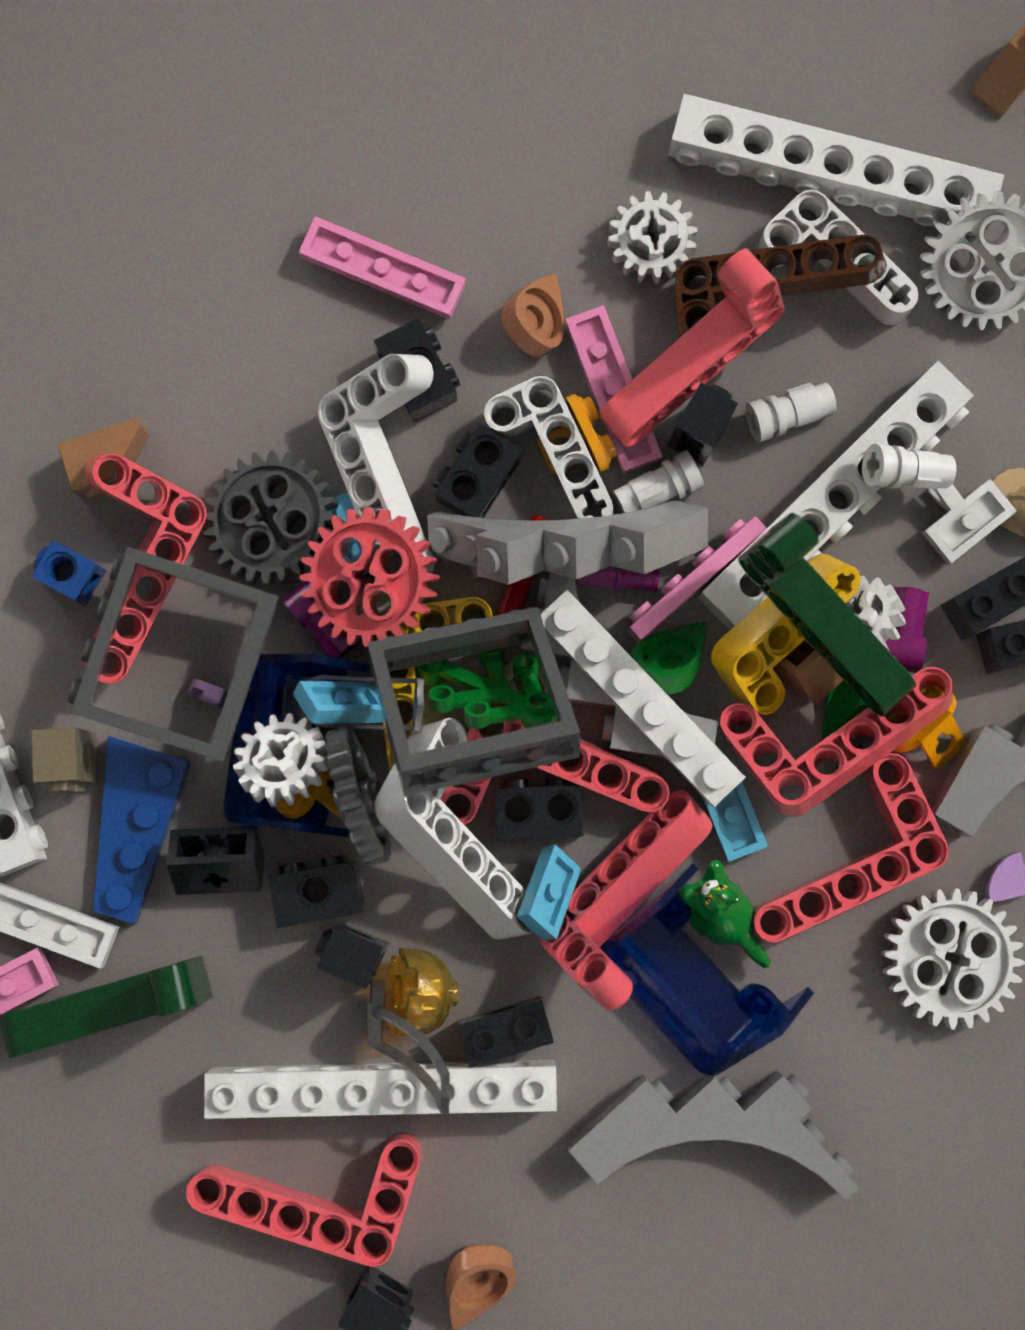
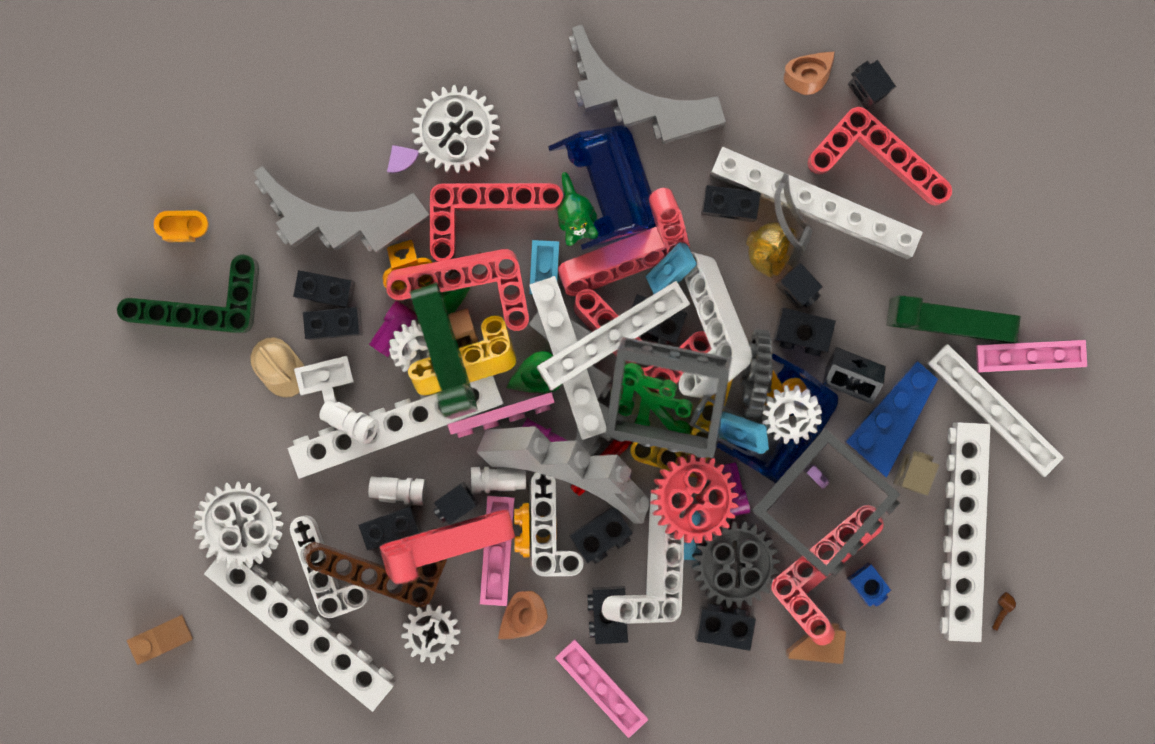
camera: 155 degrees left, 5 degrees up
none -> black brick [358,505,421,551]
none -> white plate [537,281,690,390]
none -> black brick [695,603,756,651]

